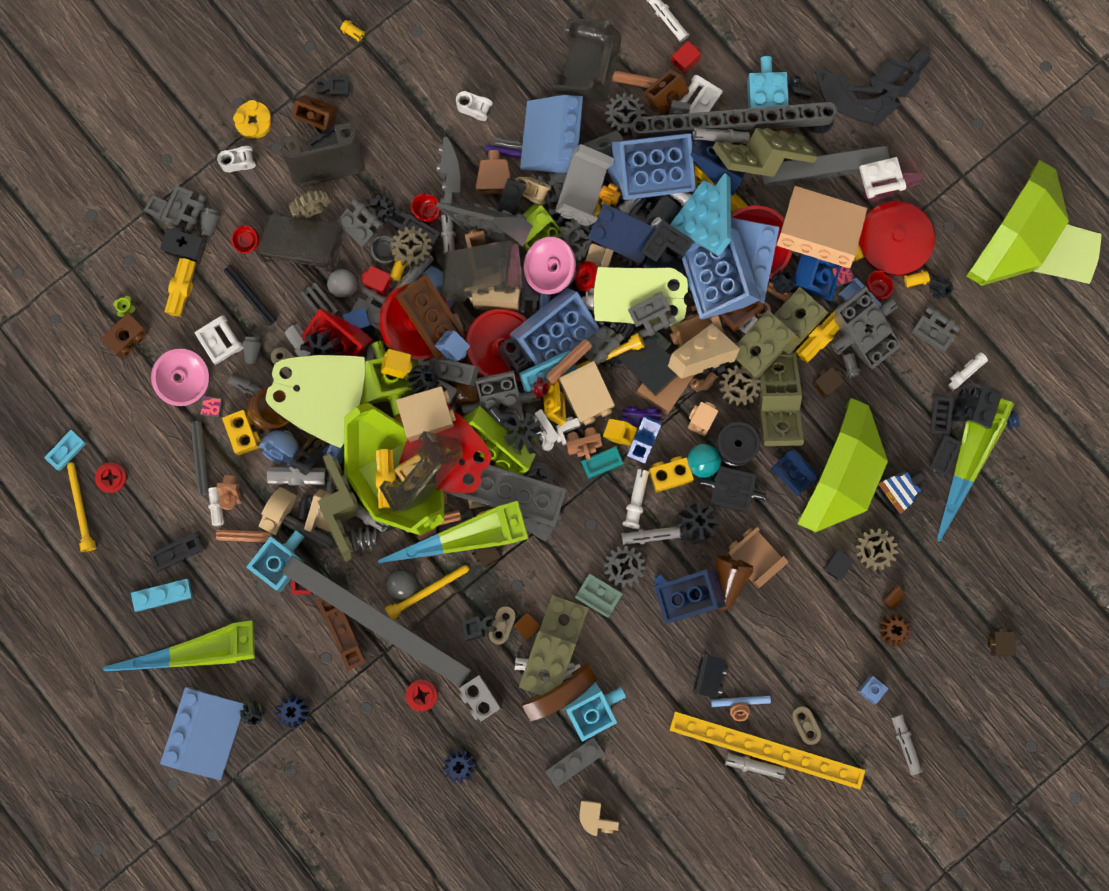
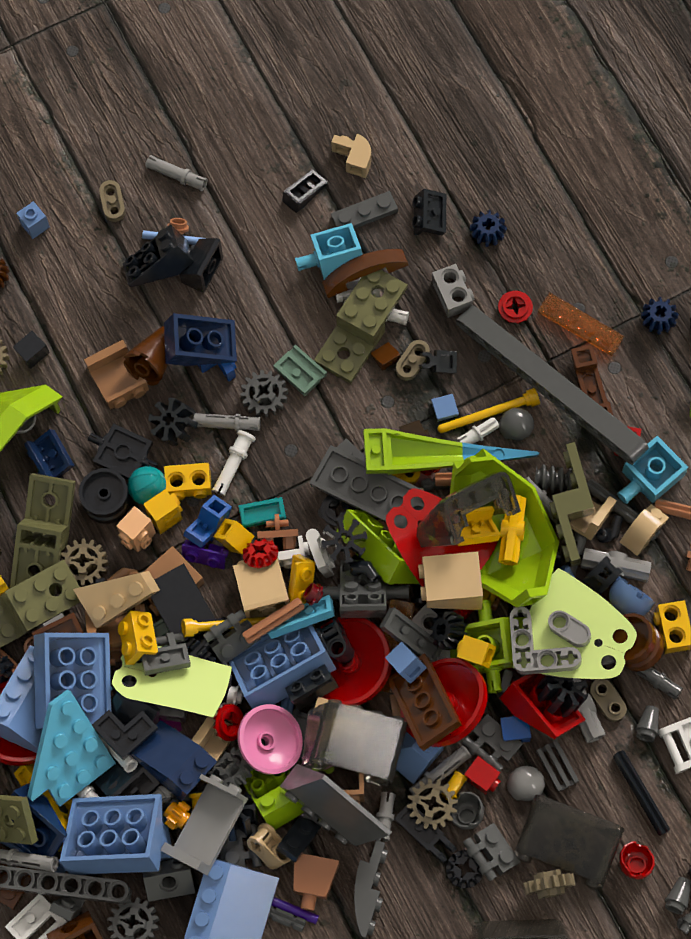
camera: 170 degrees left, 10 degrees down
red hair [411,193,441,222] -> none
yellow plate [669,712,865,789] -> none
light grey pin [891,714,923,775] -> none
none -> yellow bracket [118,611,158,665]
none -> black slope [123,224,194,288]
none -> yellow brick [143,489,183,534]
none -> red gear [242,538,279,568]
none -> black slope [282,169,328,213]
none -> black bracket [285,664,339,711]
none -> black bracket [412,189,447,236]
none -> medium blue tile [431,394,459,422]
none -> white axle [456,418,499,444]
none -> light grey beam [510,607,582,675]
none -> clear orange plate [538,293,624,356]
none -> light grey piece [548,610,591,647]

